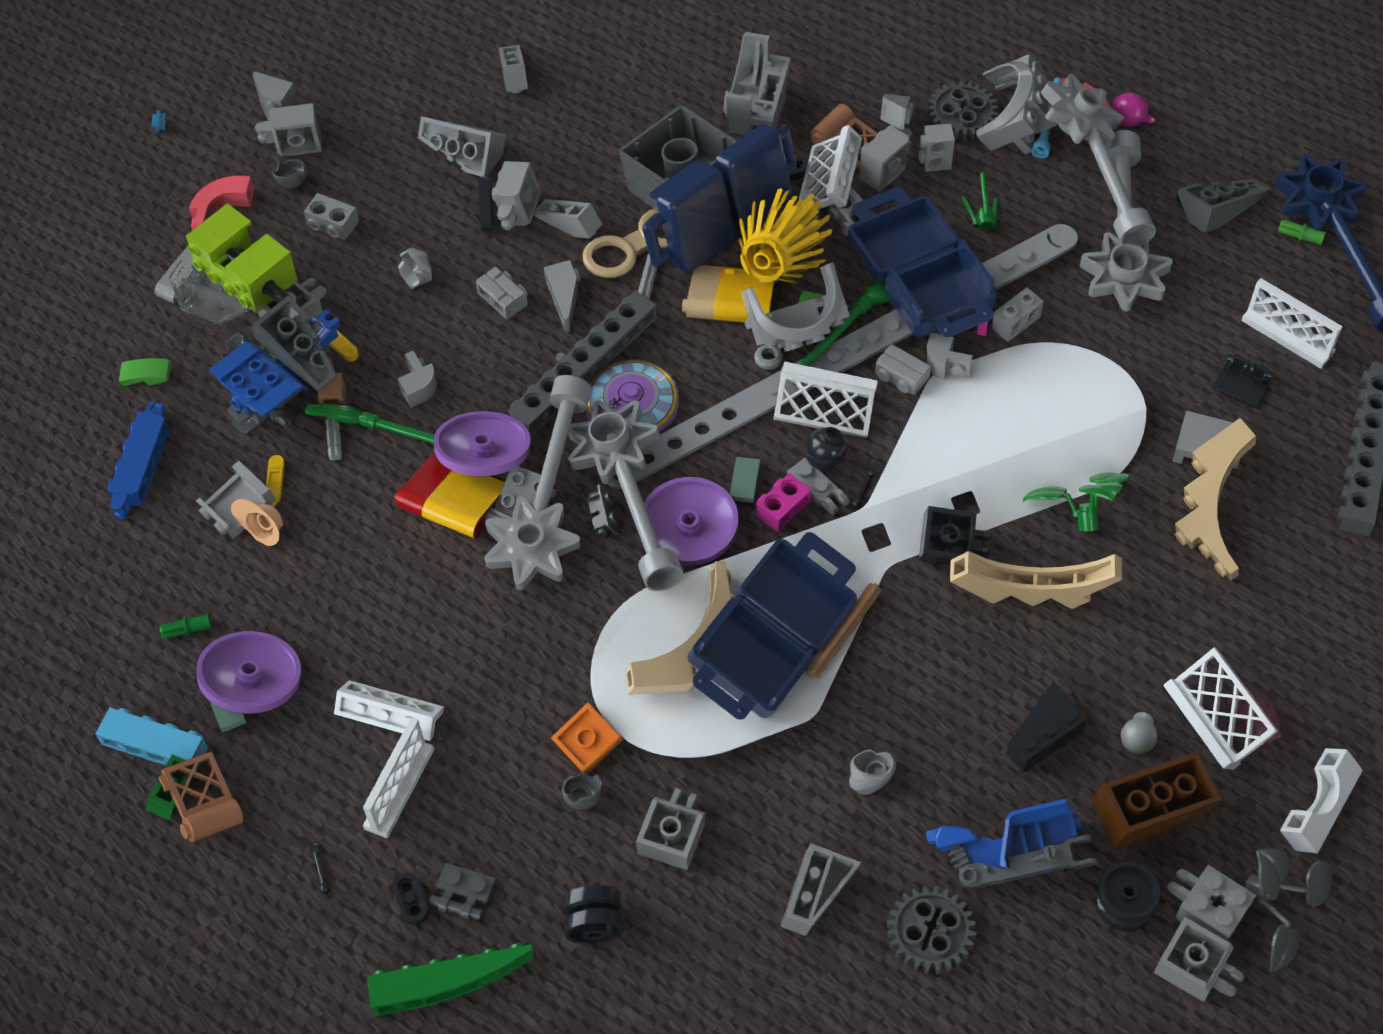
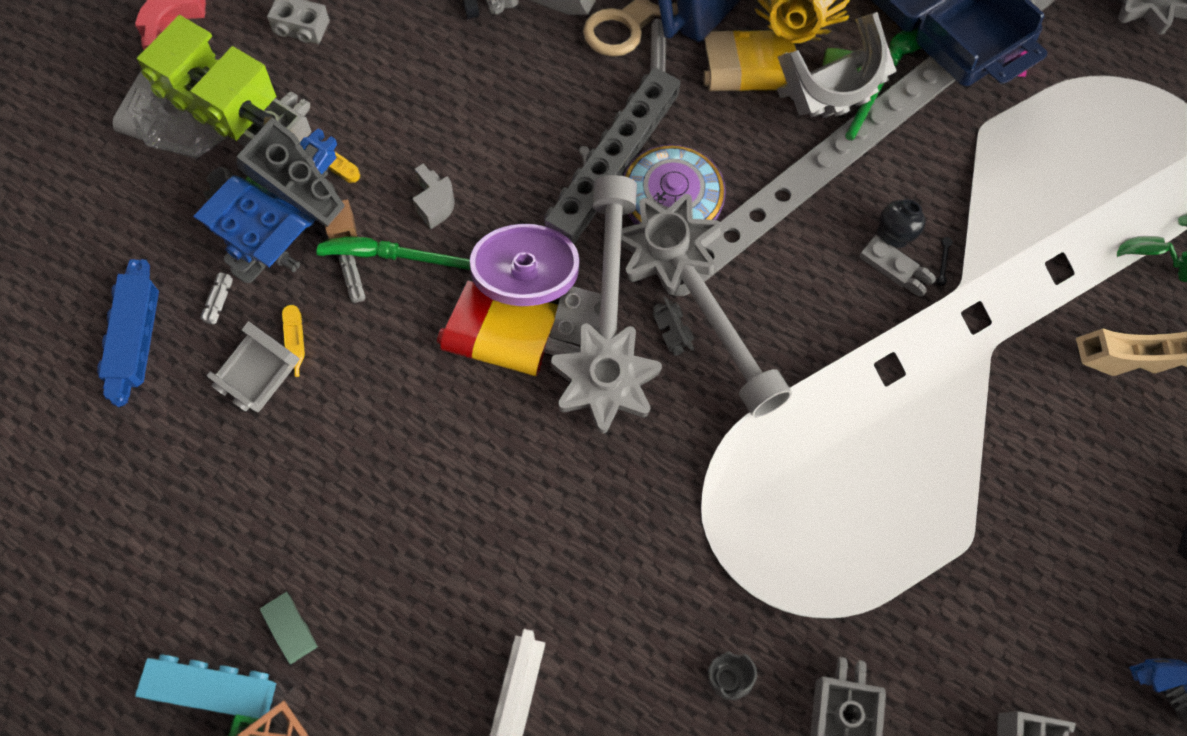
camera: 15 degrees left, 10 degrees up
bright green slope [119,358,171,386] -> none
green axle [160,614,212,639] -> none
medium lavender dish [197,631,301,713] -> none
light nougat piece [231,499,283,546] -> none
white fence [334,680,444,741] -> none
light grey hair [398,247,432,289] -> none
light grey brick [476,267,528,320] -> none
light grey slope [544,260,580,332] -> none
orange tile [551,702,623,774] -> none
tan arch [625,561,734,695] -> none
medium lavender dish [644,477,738,566] -> none
dark blue piece [687,532,857,720] -> none
sand green slope [730,457,760,503] -> none
light grey piece [754,345,783,370] -> none
dark pink brick [756,473,811,533] -> none
white fence [773,362,877,438] -> none
medium nougat axle [807,583,881,678] -> none
light grey hair [849,750,896,795] -> none
light grey brick [875,344,931,396] -> none
black hinge [918,506,993,566] -> none
light grey brick [927,333,973,380] -> none
light grey brick [992,288,1044,342] -> none
none -> light grey axle [200,272,233,325]

